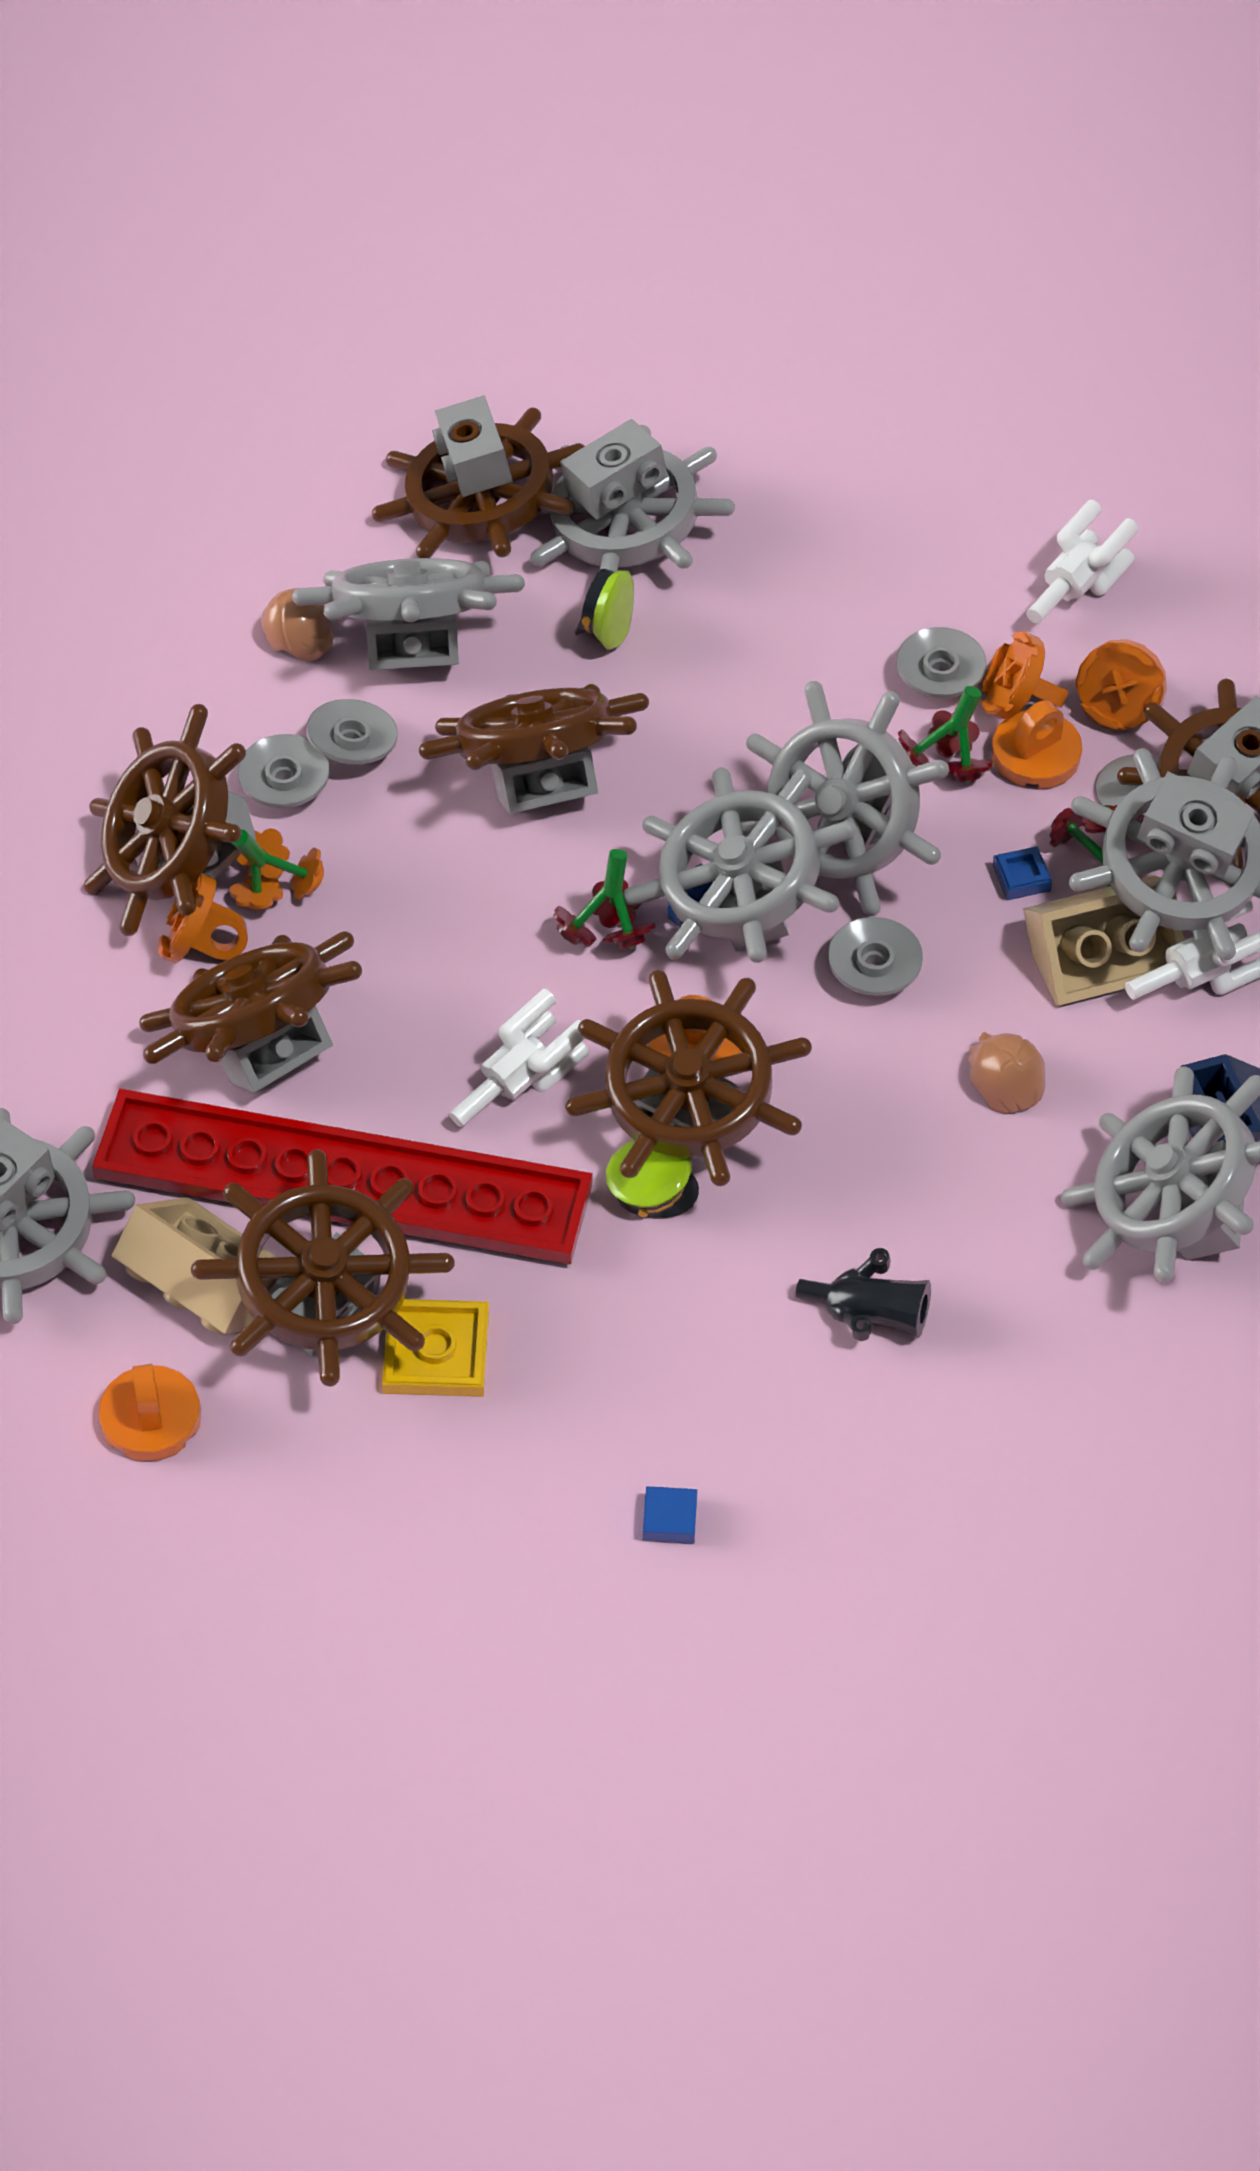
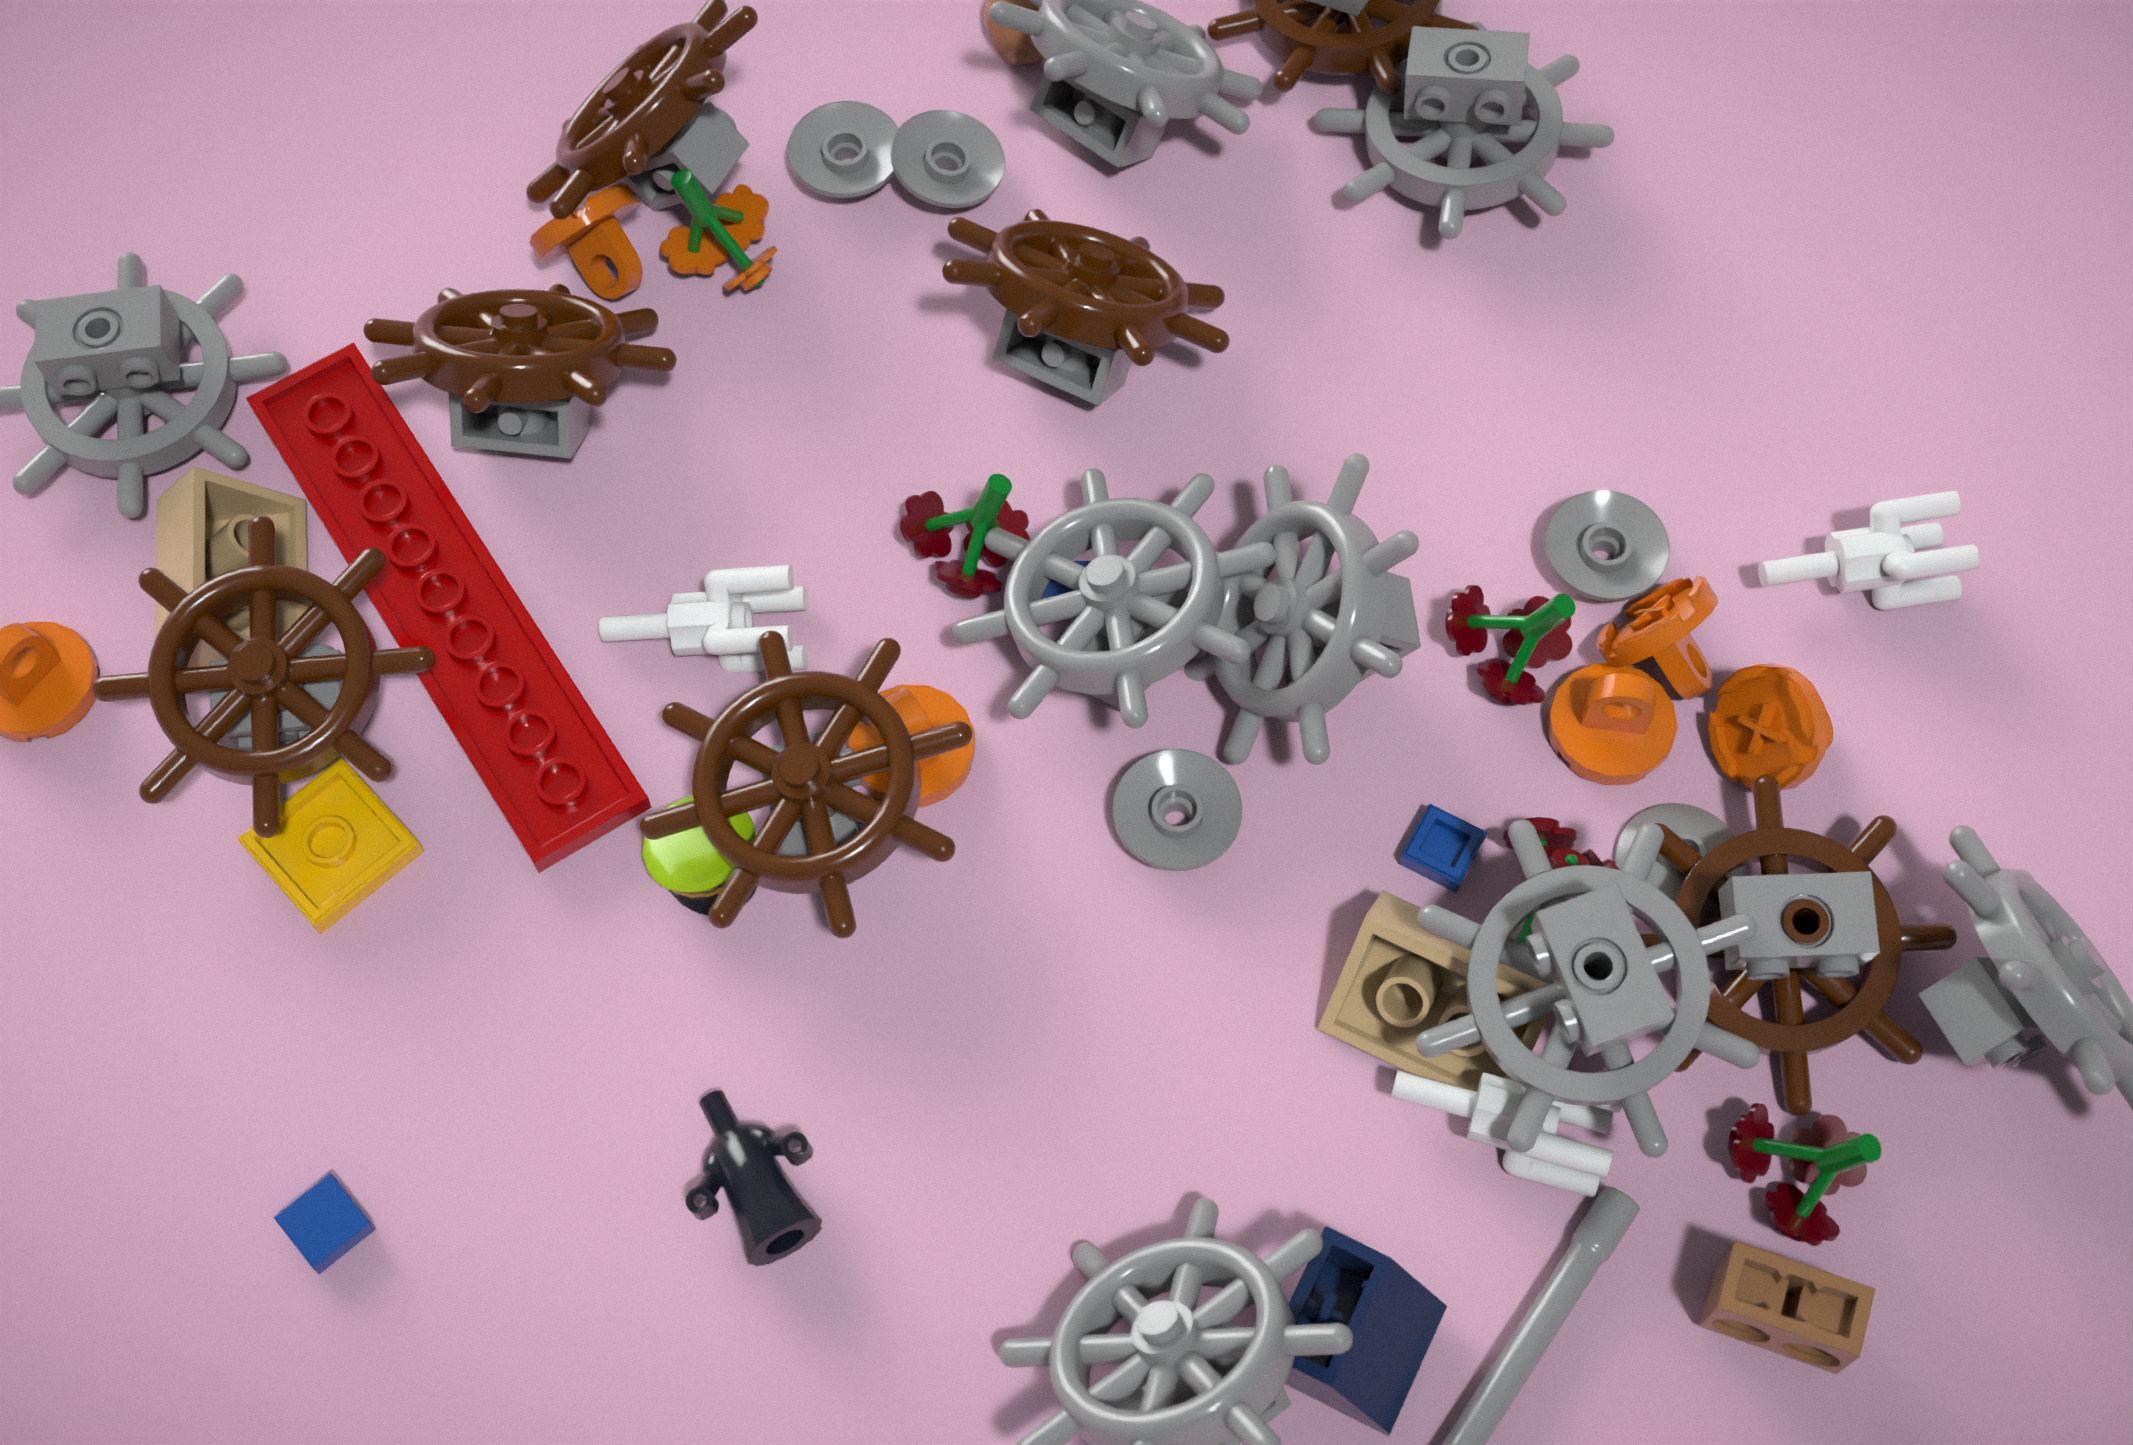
camera: 45 degrees right, 10 degrees up
lime piece [575,568,634,650] -> none
nougat hair [968,1032,1045,1114] -> none

